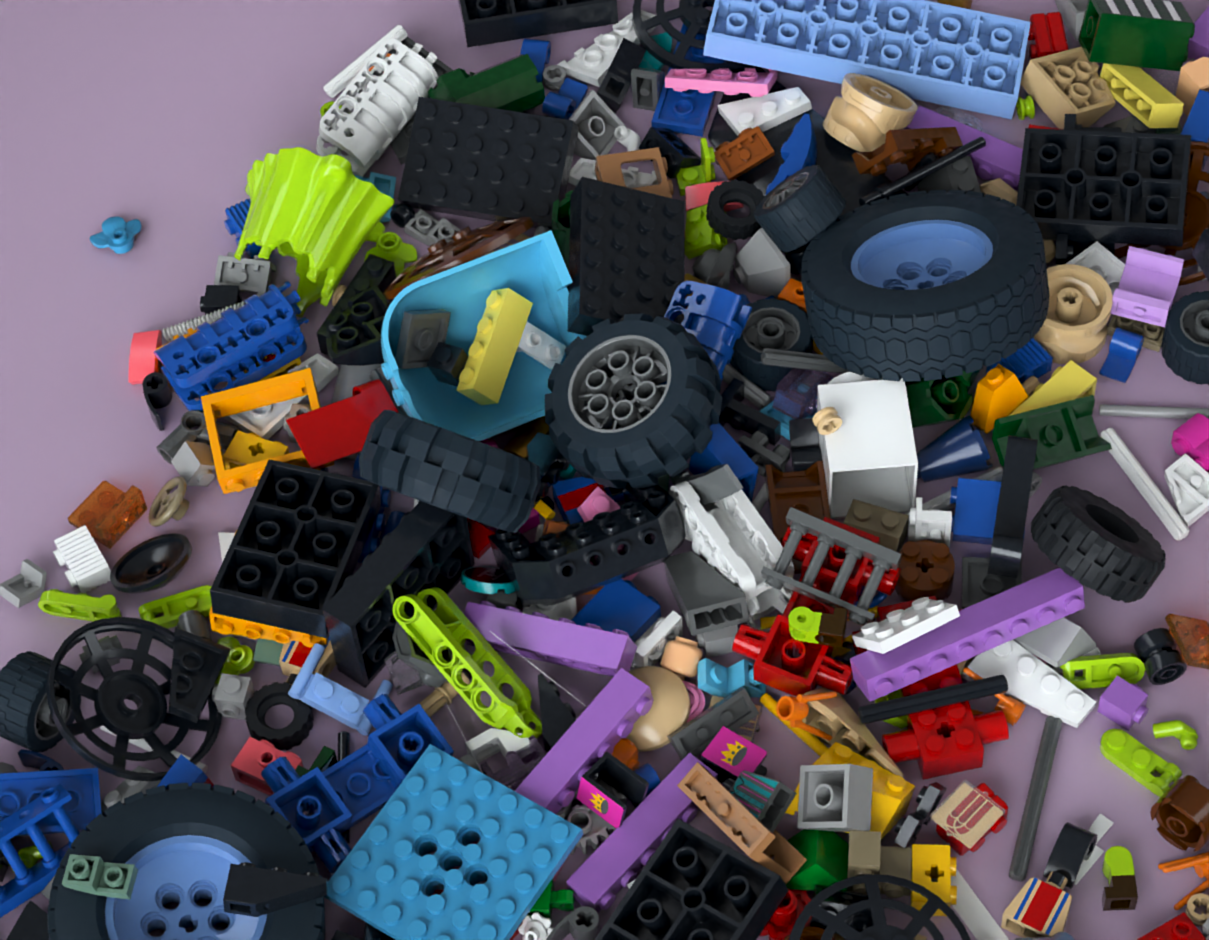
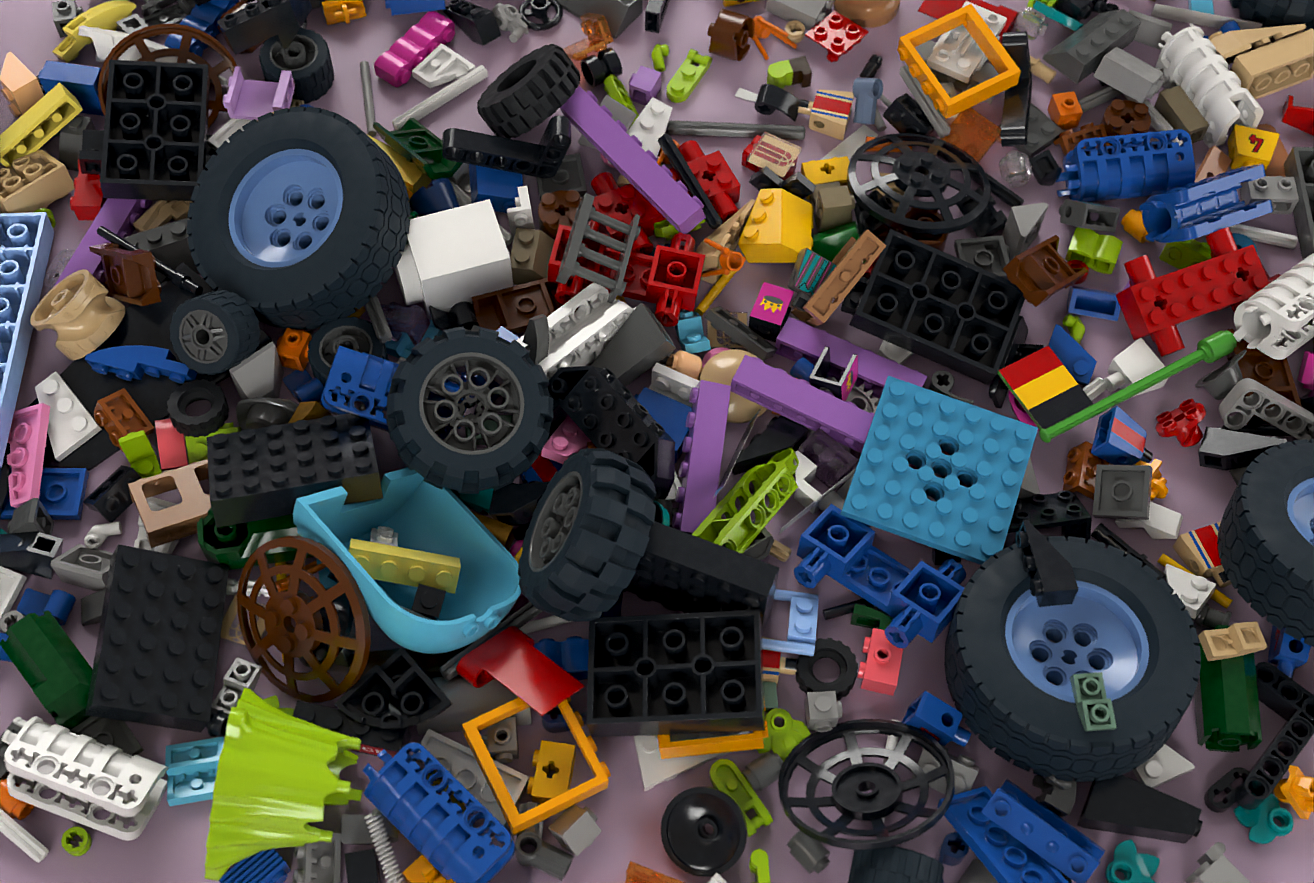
camera: 110 degrees left, 5 degrees up
dark tan piece [148,476,189,527] -> none
black wing [168,627,231,723] -> none
leg [789,607,847,648] -> none
light grey slope [797,764,873,832] -> none
tan bush [812,407,842,435] -> none
white plate [852,597,960,654] -> none

